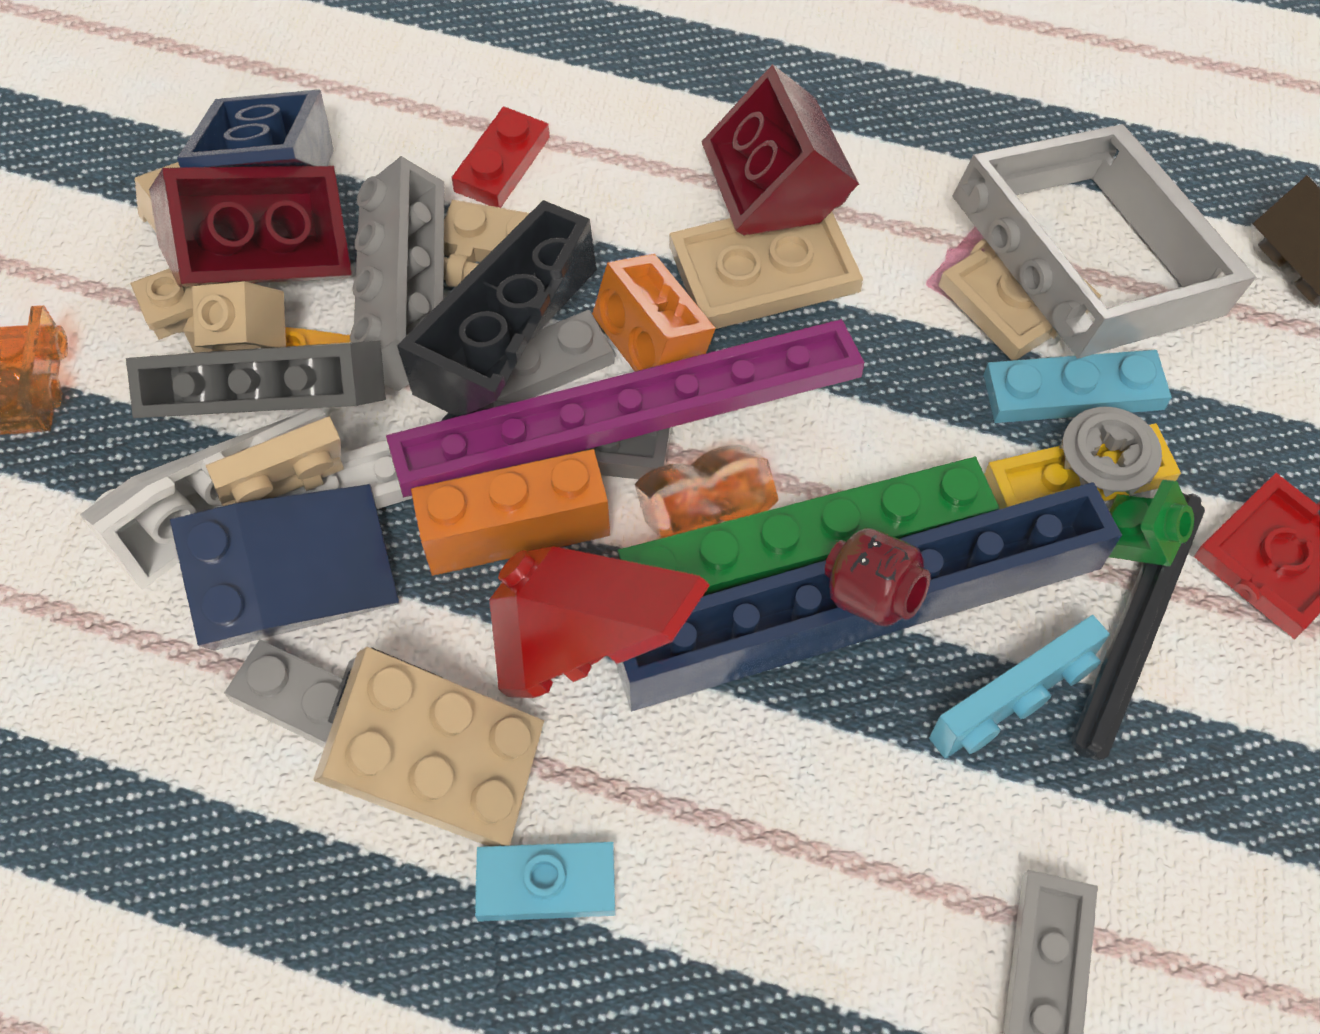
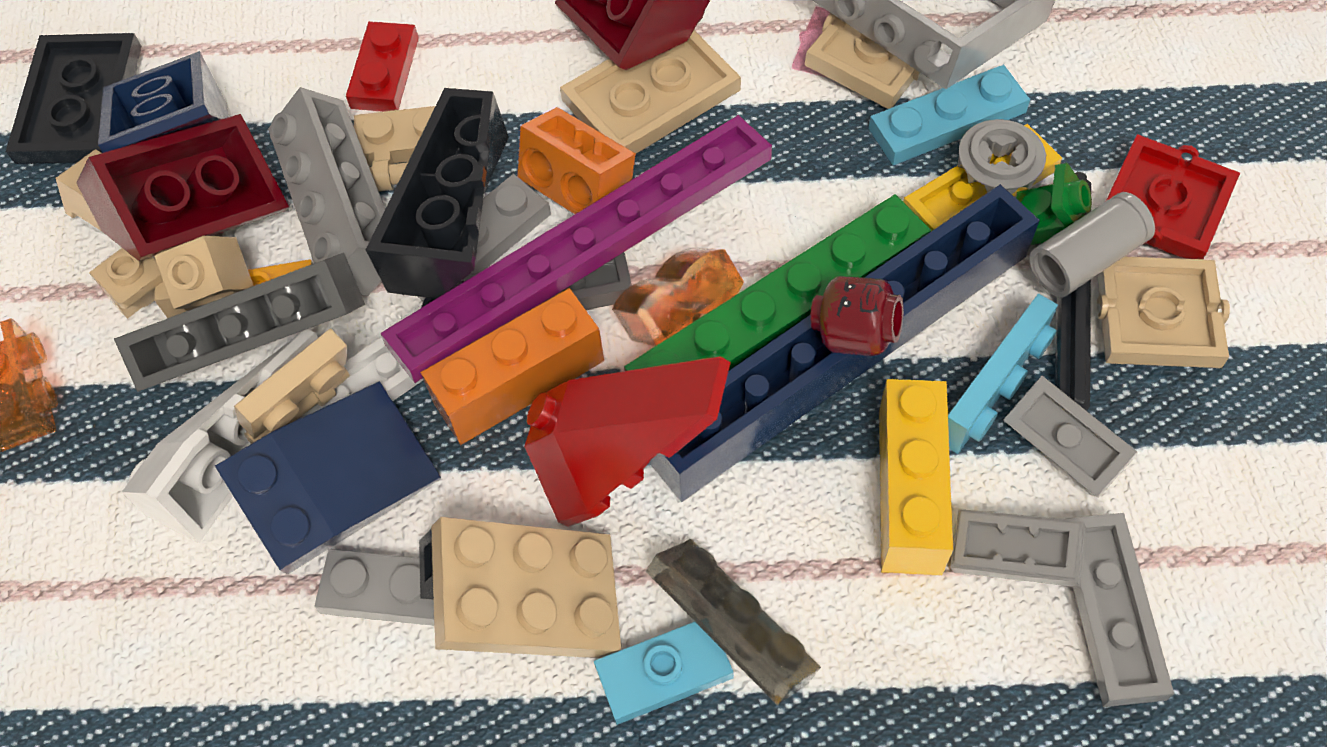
camera: 15 degrees left, 0 degrees up
none -> black plate [5,33,142,164]
none -> clear smoke plate [645,539,821,705]
none -> yellow brick [879,379,953,575]
none -> light grey plate [950,509,1086,587]
none -> light grey plate [1003,376,1138,498]
none -> light grey pin [1029,192,1155,297]
none -> tan plate [1097,257,1230,368]

